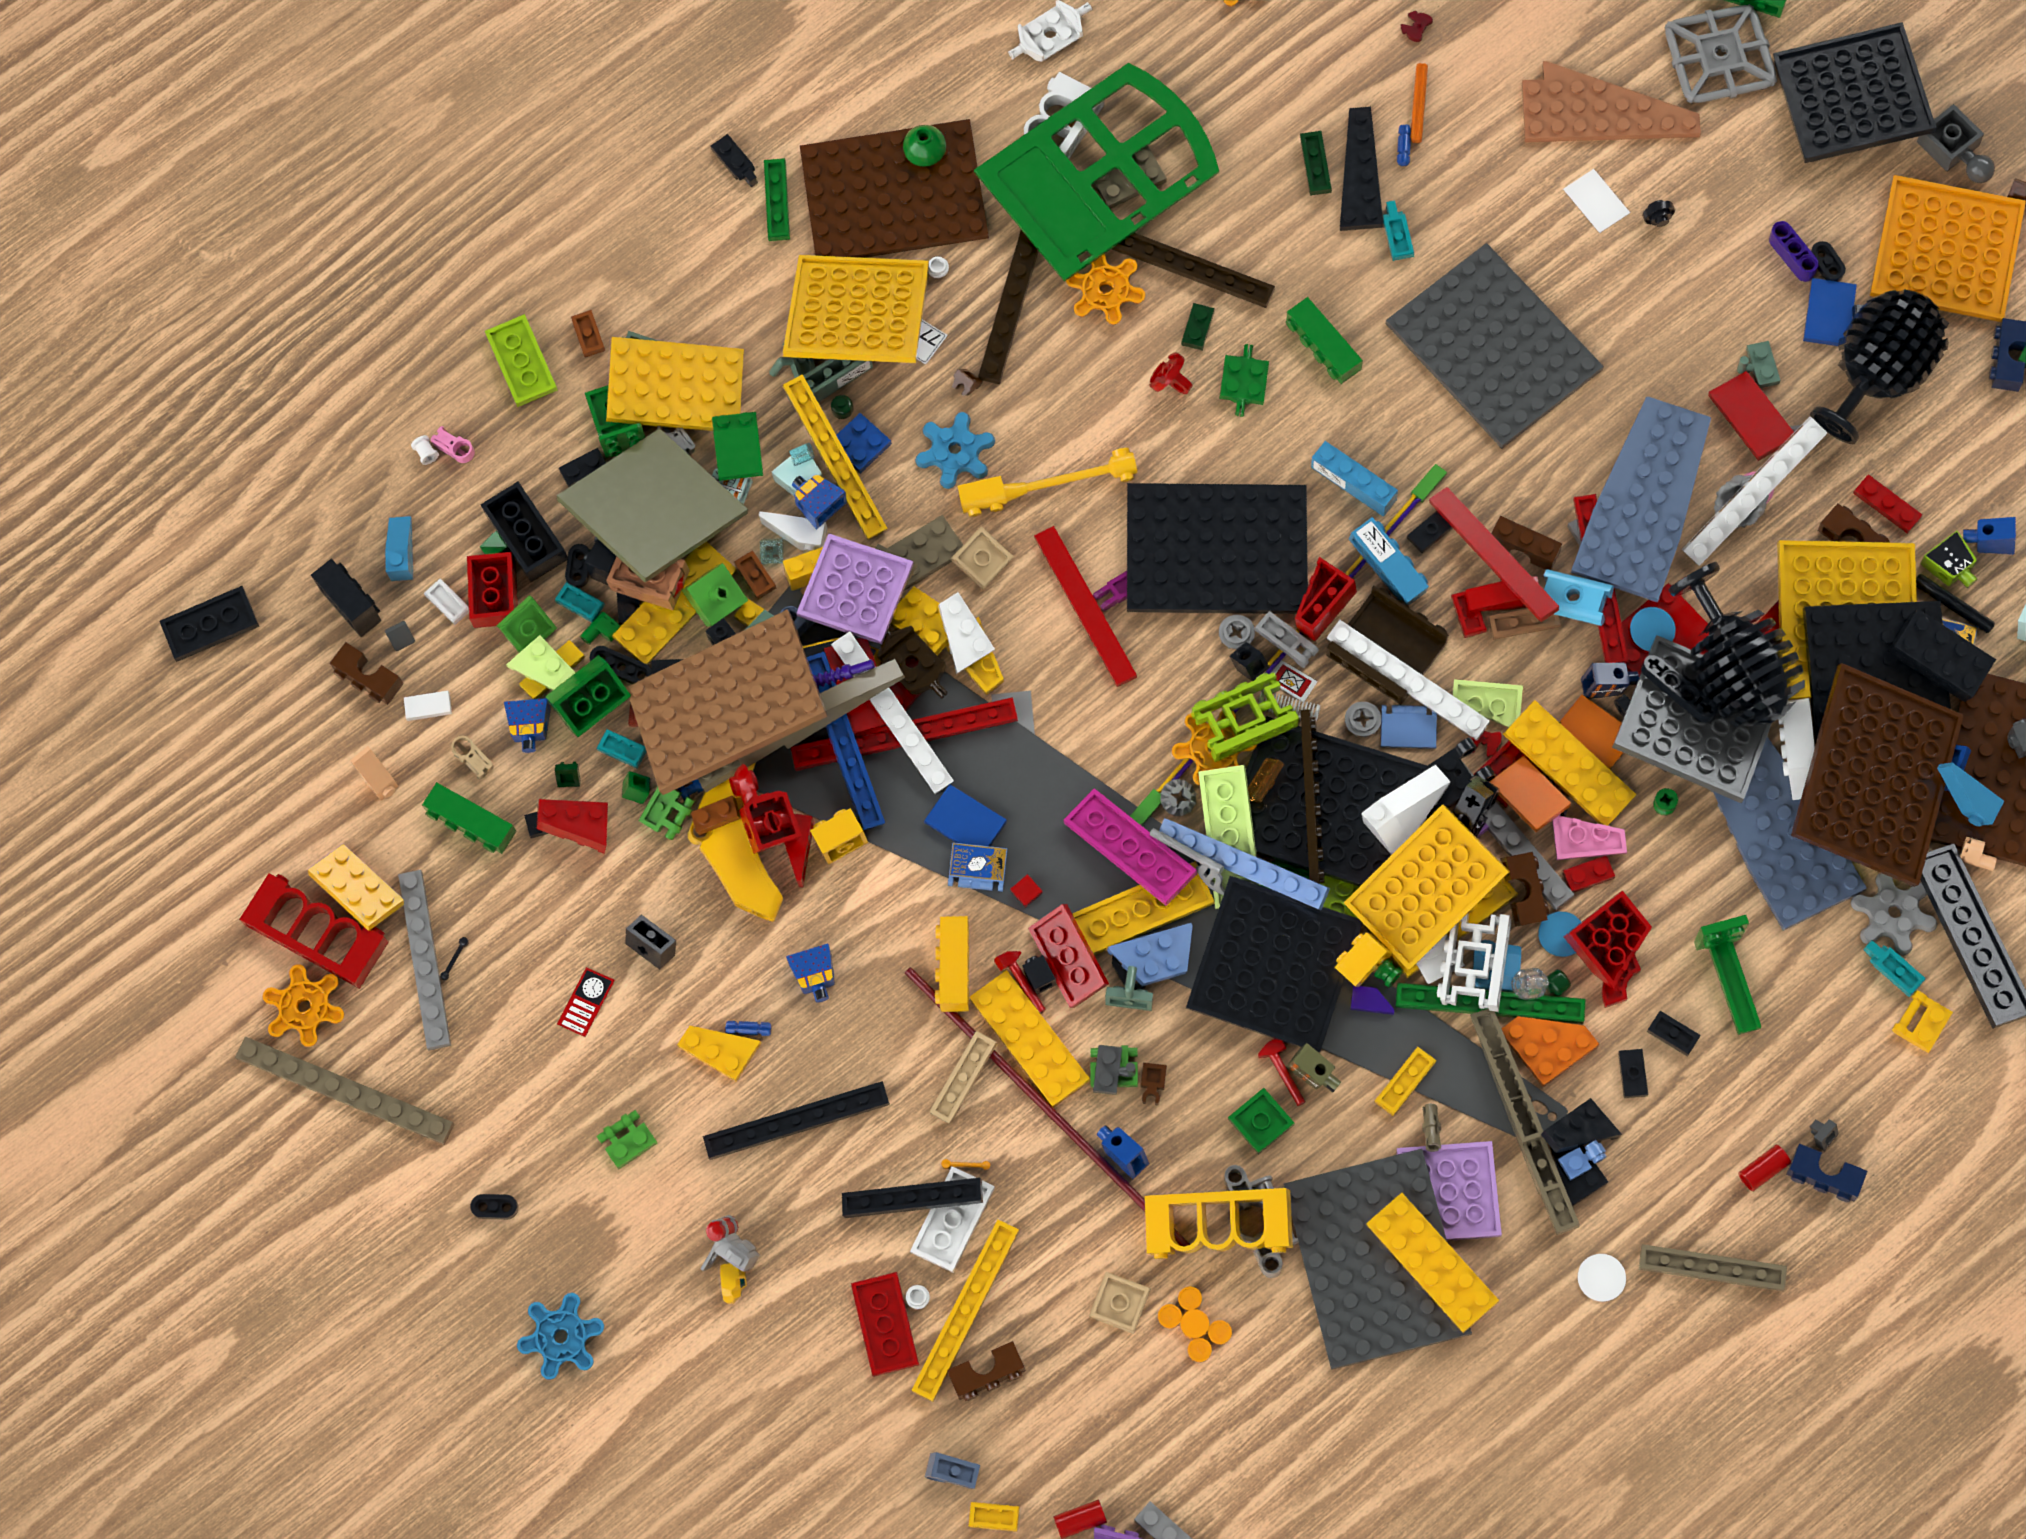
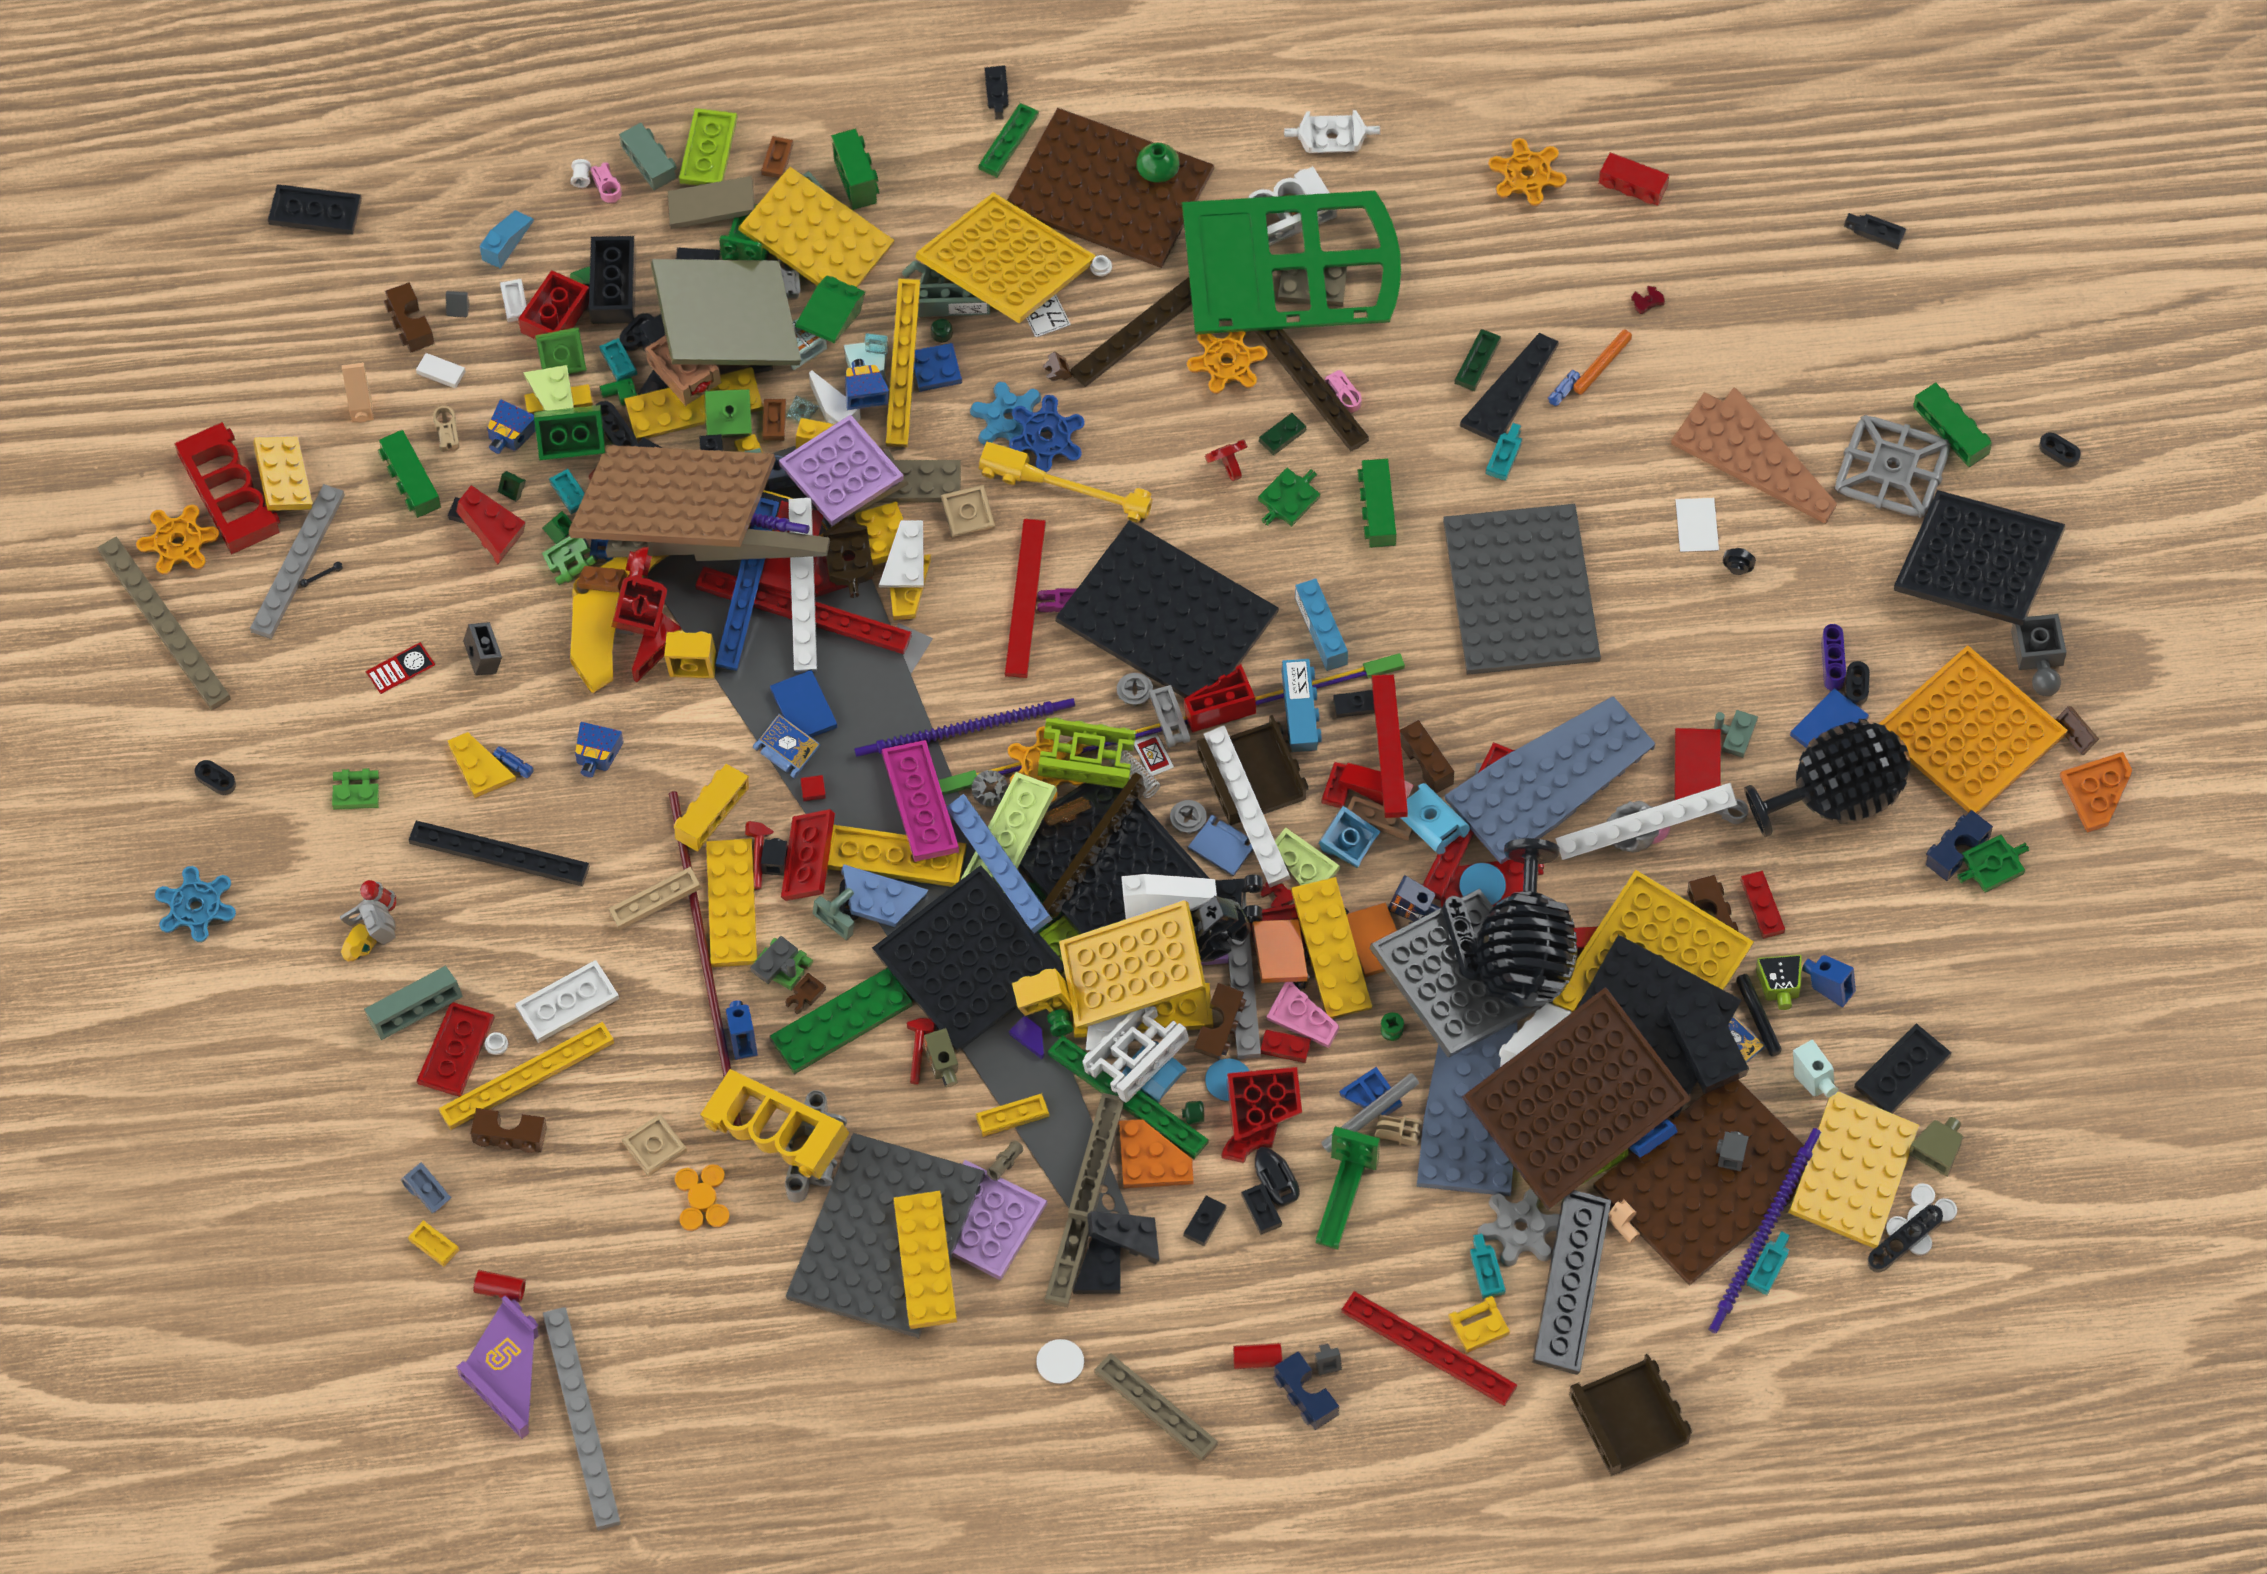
camera: 25 degrees right, 10 degrees down
black brick [311,558,382,637] -> none
black plate [842,1177,983,1218] -> none
light orange hinge [941,1159,991,1170] -> none
light grey piece [1150,828,1225,895] -> none
green plate [1228,1088,1295,1155] -> none
black brick [1229,642,1270,681] -> none
clear head [1511,968,1548,1000] -> none
medium blue plate [1558,1140,1607,1181] -> none
dark azure slope [1937,763,2004,827] -> none
none -> sand green brick [364,965,463,1040]
none -> sand green brick [619,123,677,190]
none -> dark tan tile [668,176,755,229]
none -> green plate [770,968,913,1075]
none -> green brick [831,128,880,210]
none -> dark purple hose [854,698,1075,757]
none -> blue plate [1009,395,1085,472]
none -> black piece [1255,1147,1300,1206]
none -> dark azure slope [1318,806,1381,868]
none -> light grey axle [1321,1073,1419,1153]
none -> bright pink piece [1325,370,1361,413]
none -> blue wing [1339,1067,1403,1116]
none -> red tile [1341,1291,1517,1406]
none -> tan arm [1375,1114,1422,1146]

